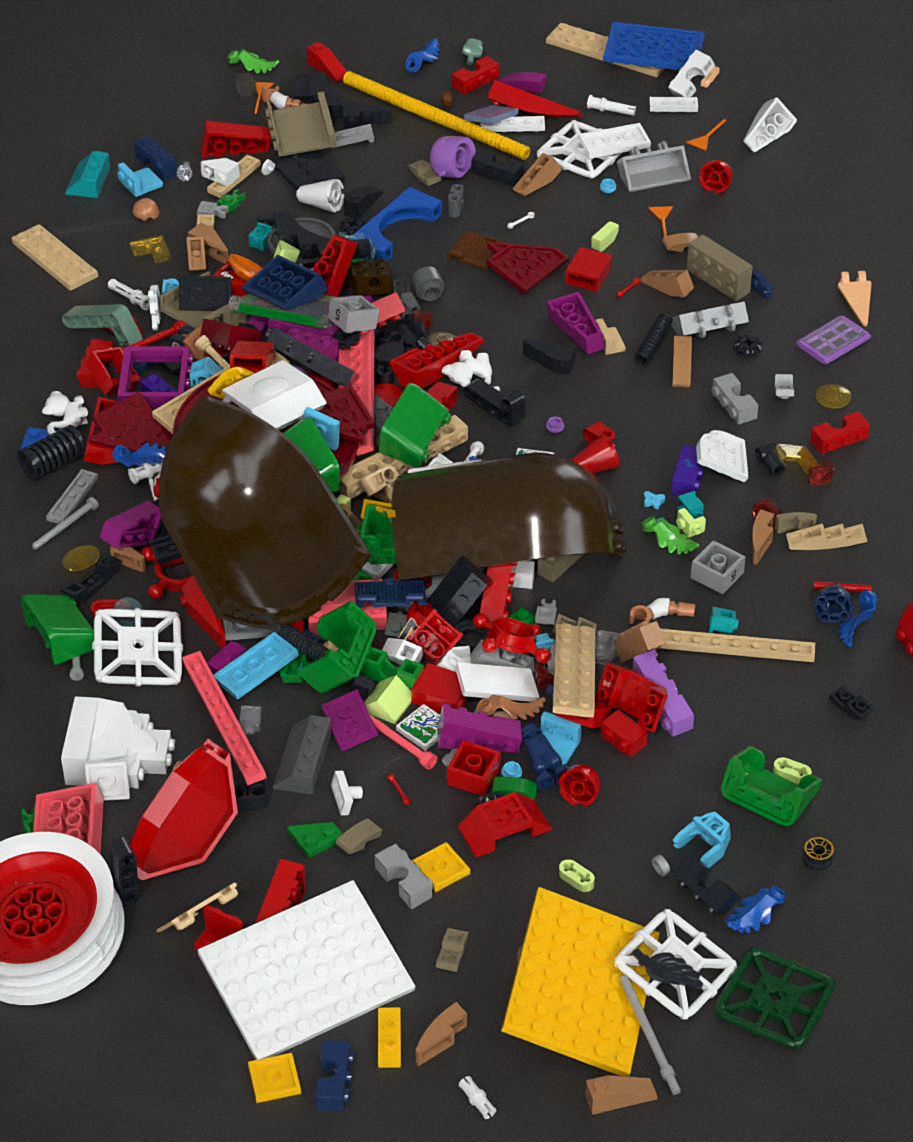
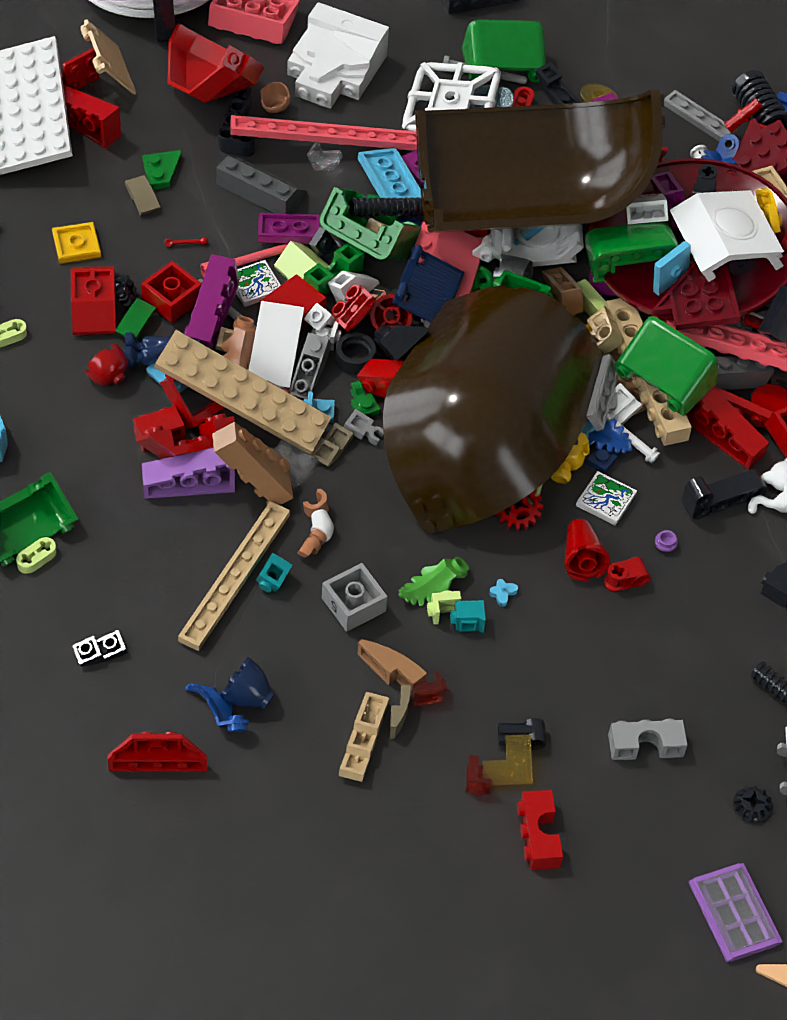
camera: 105 degrees right, 10 degrees up
light grey bar [32,497,99,550] -> none
white tile [85,759,130,801] -> none
white tile [331,771,363,815] -> none
light grey arch [375,844,433,909] -> none
red piece [473,613,551,664] -> none
medium azure plate [502,761,522,778] -> none
dark purple brick [671,445,705,496] -> none
medium nougat slope [672,336,692,387] -> none
white plate [696,430,749,482] -> none
light grey bracket [774,373,794,399] -> none
red bar [813,581,872,592] -> none
clear yellow dish [815,383,851,409] -> none
none -> red pin [724,97,763,133]

